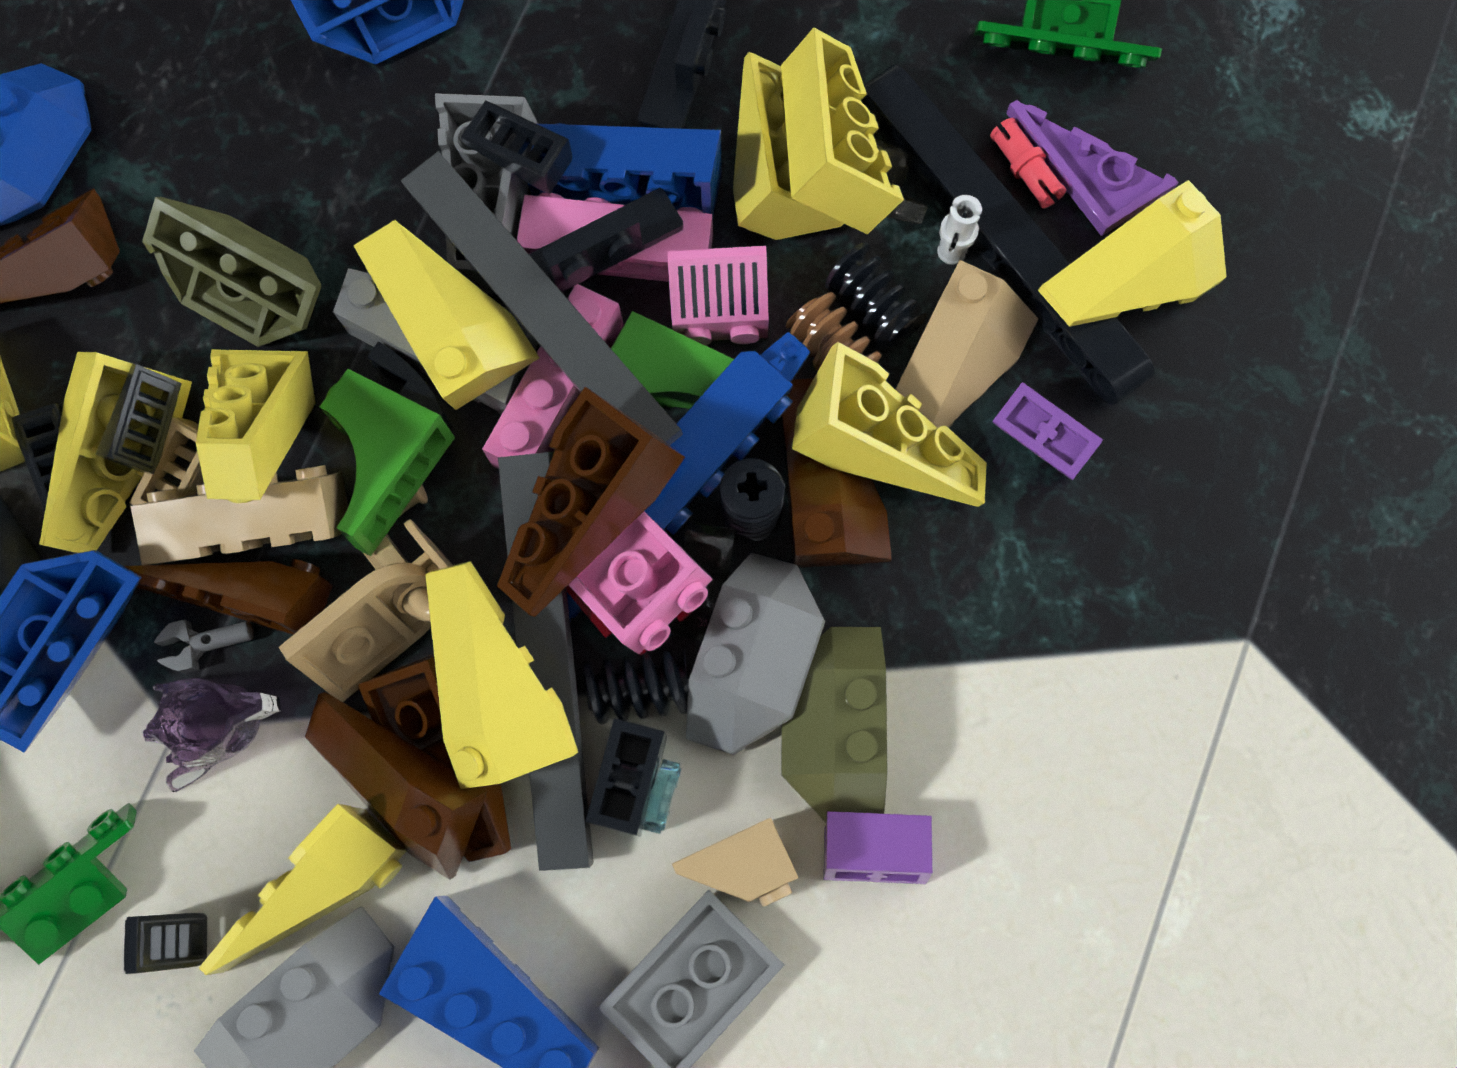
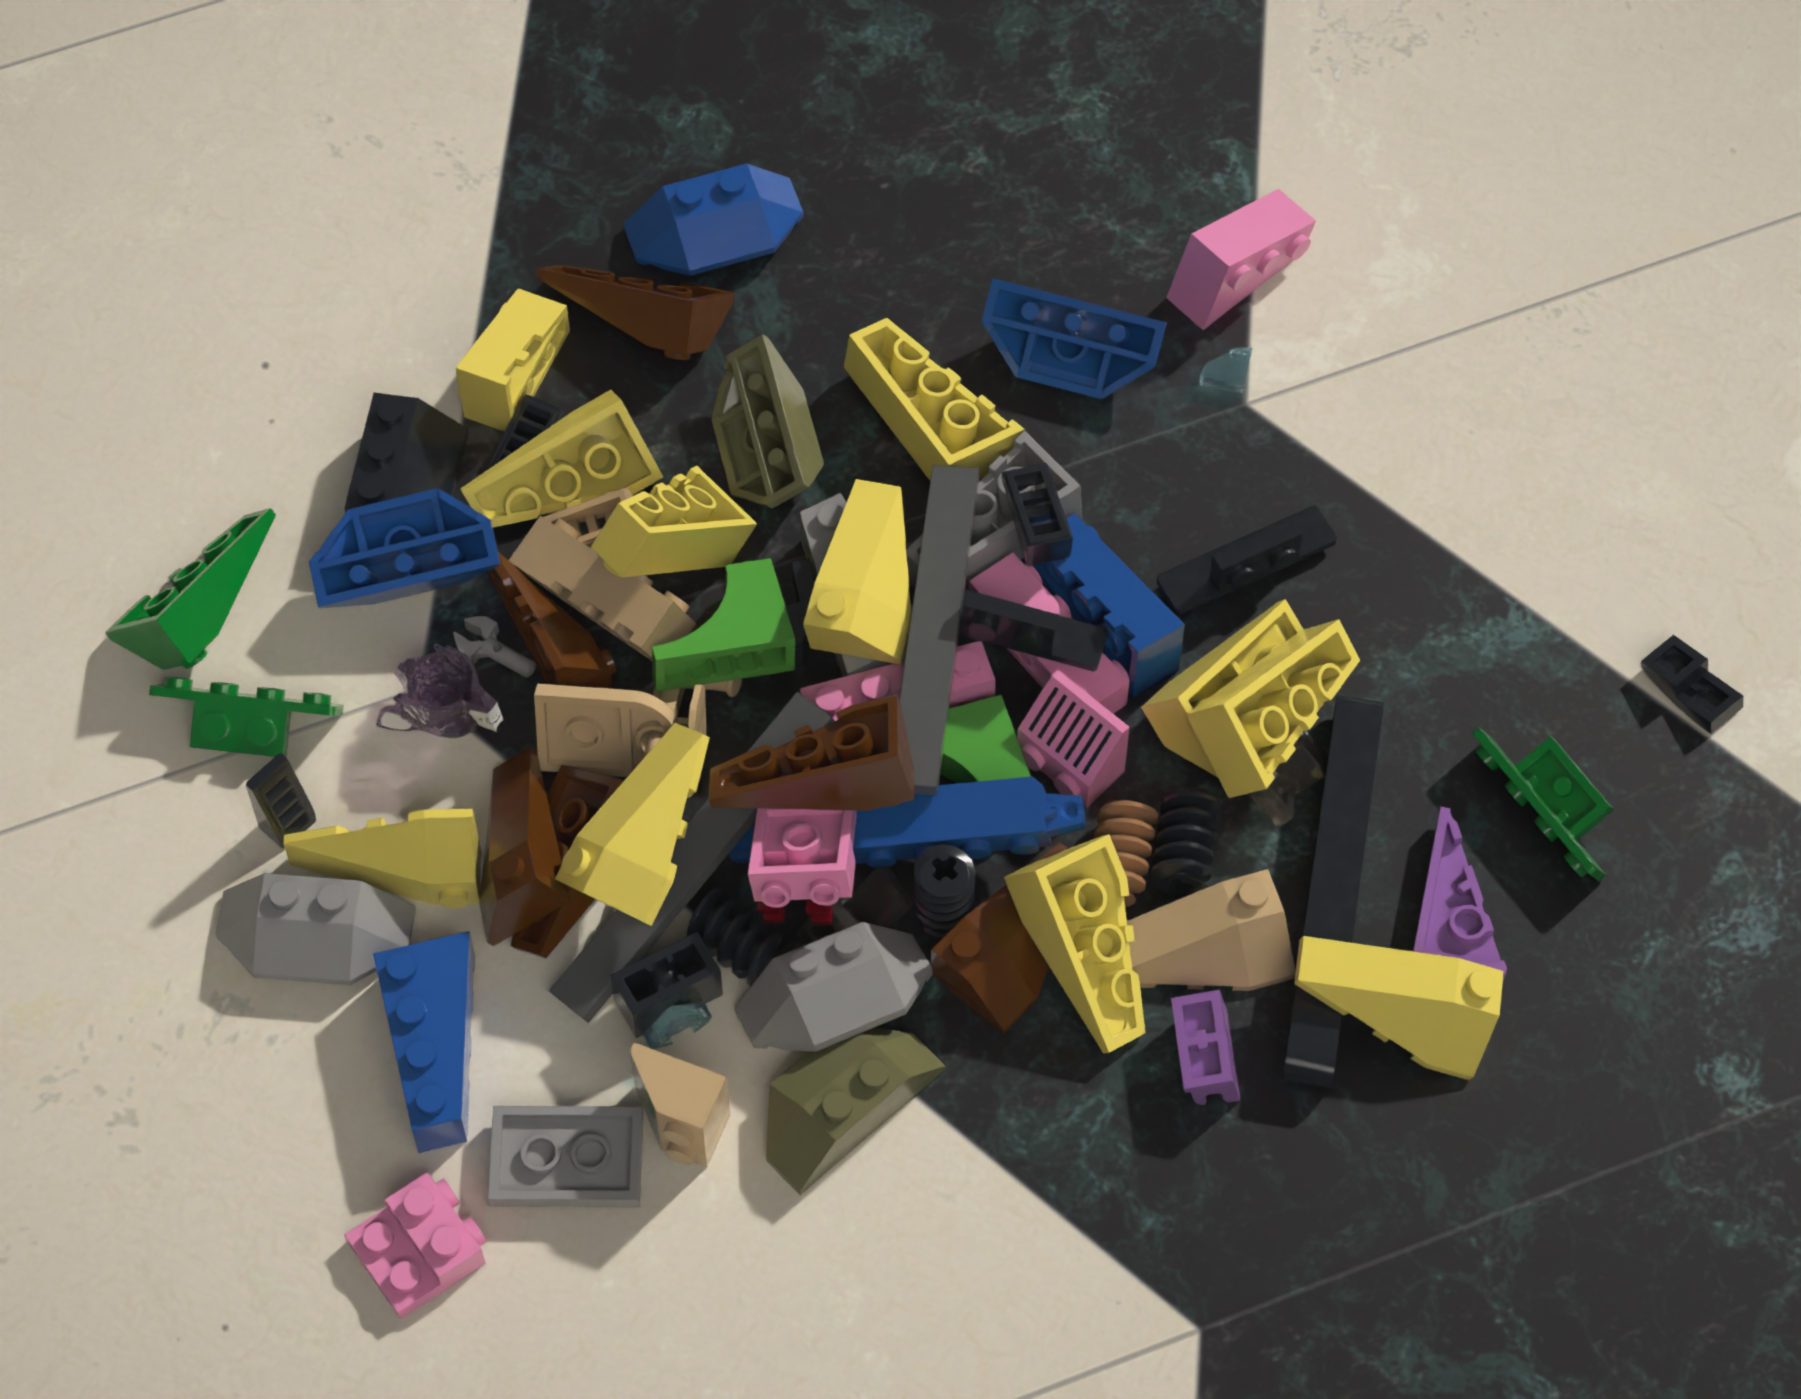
camera: 45 degrees right, 15 degrees down
black slope [95,363,182,475] -> none
medium lavender hinge [823,811,933,884] -> none
white pin [937,195,982,265] -> none
coral pin [990,118,1066,208] -> none
none -> light yellow wedge [844,318,1025,481]

